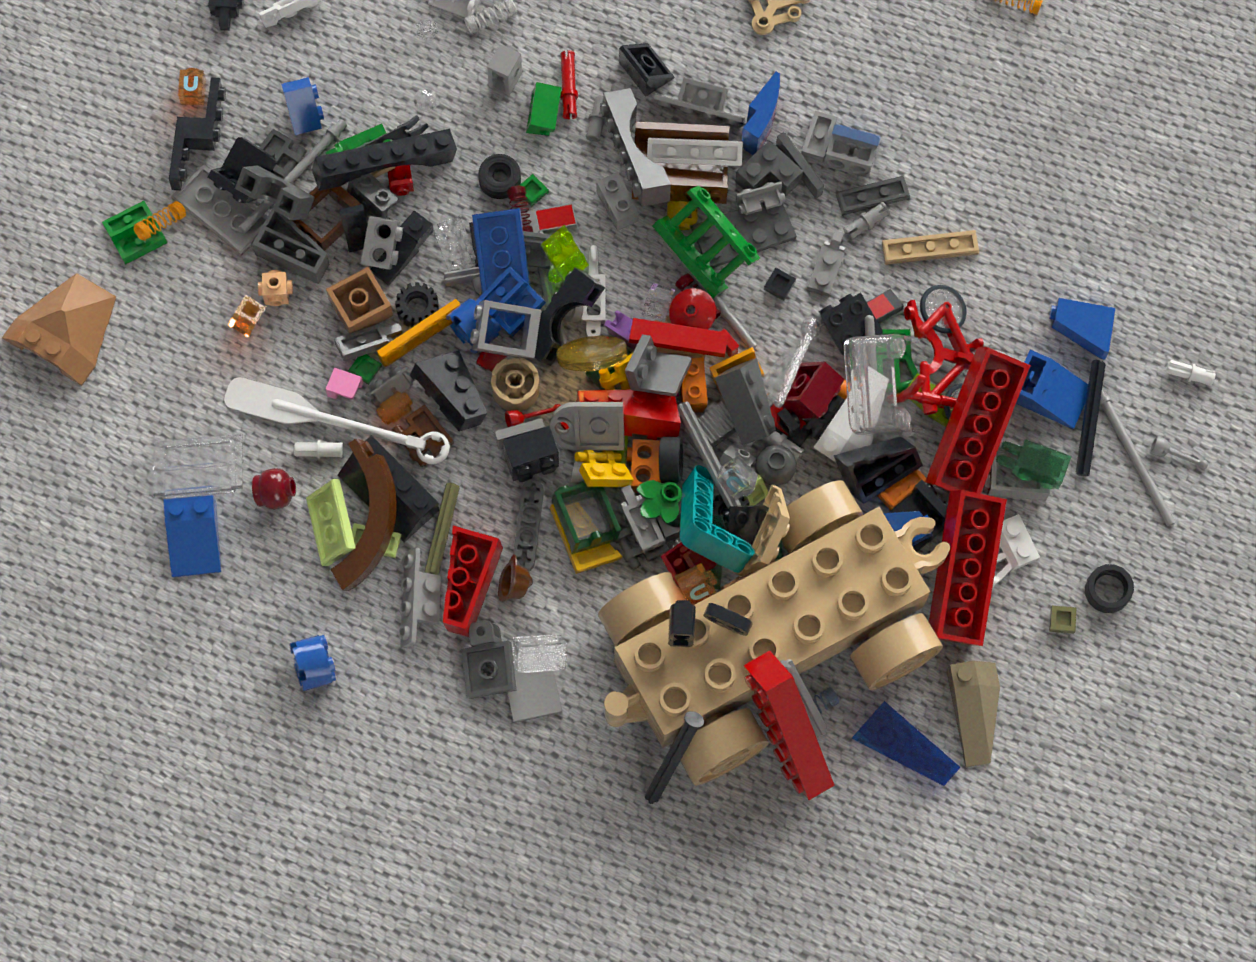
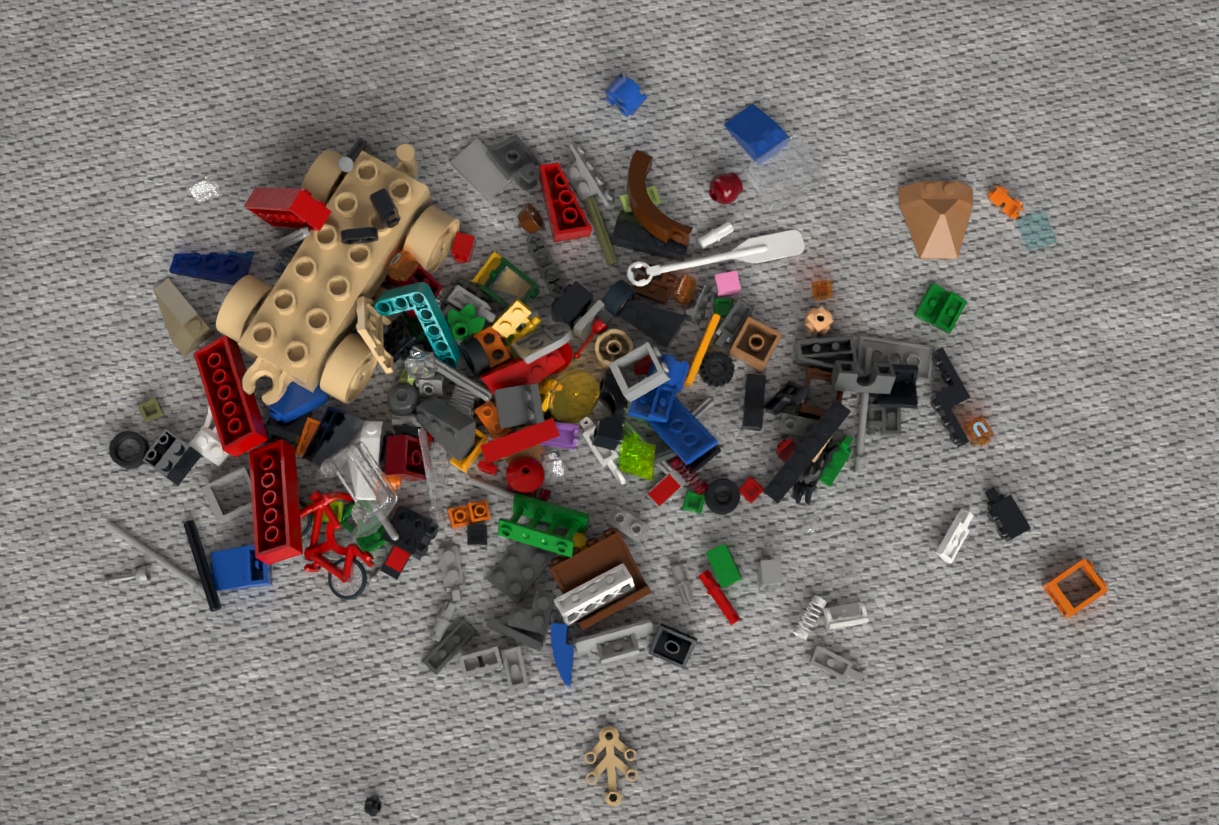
camera: 150 degrees right, 5 degrees up
light orange piece [134,201,186,241] -> none
blue brick [281,77,324,135] -> none
yellowish green tile [306,479,356,566] -> none
light grey brick [361,216,403,269] -> none
clear hinge [513,635,567,673] -> none
arch [600,88,671,206] -> none
light grey hinge [735,182,786,215] -> none
medium blue tile [832,124,881,146] -> none
tan tile [882,230,979,265] -> none
clear green hinge [996,439,1072,489] -> none
blue slope [1049,298,1116,360] -> none
white axle [1166,360,1216,386] -> none
none -> black slope [141,429,202,486]
none -> clear bracket [188,175,220,204]
none -> black plate [364,796,381,816]
none -> orange slope [447,500,491,529]
none -> red brick [451,232,476,264]
none -> black wheel [602,280,636,317]
none -> red tile [739,476,764,504]

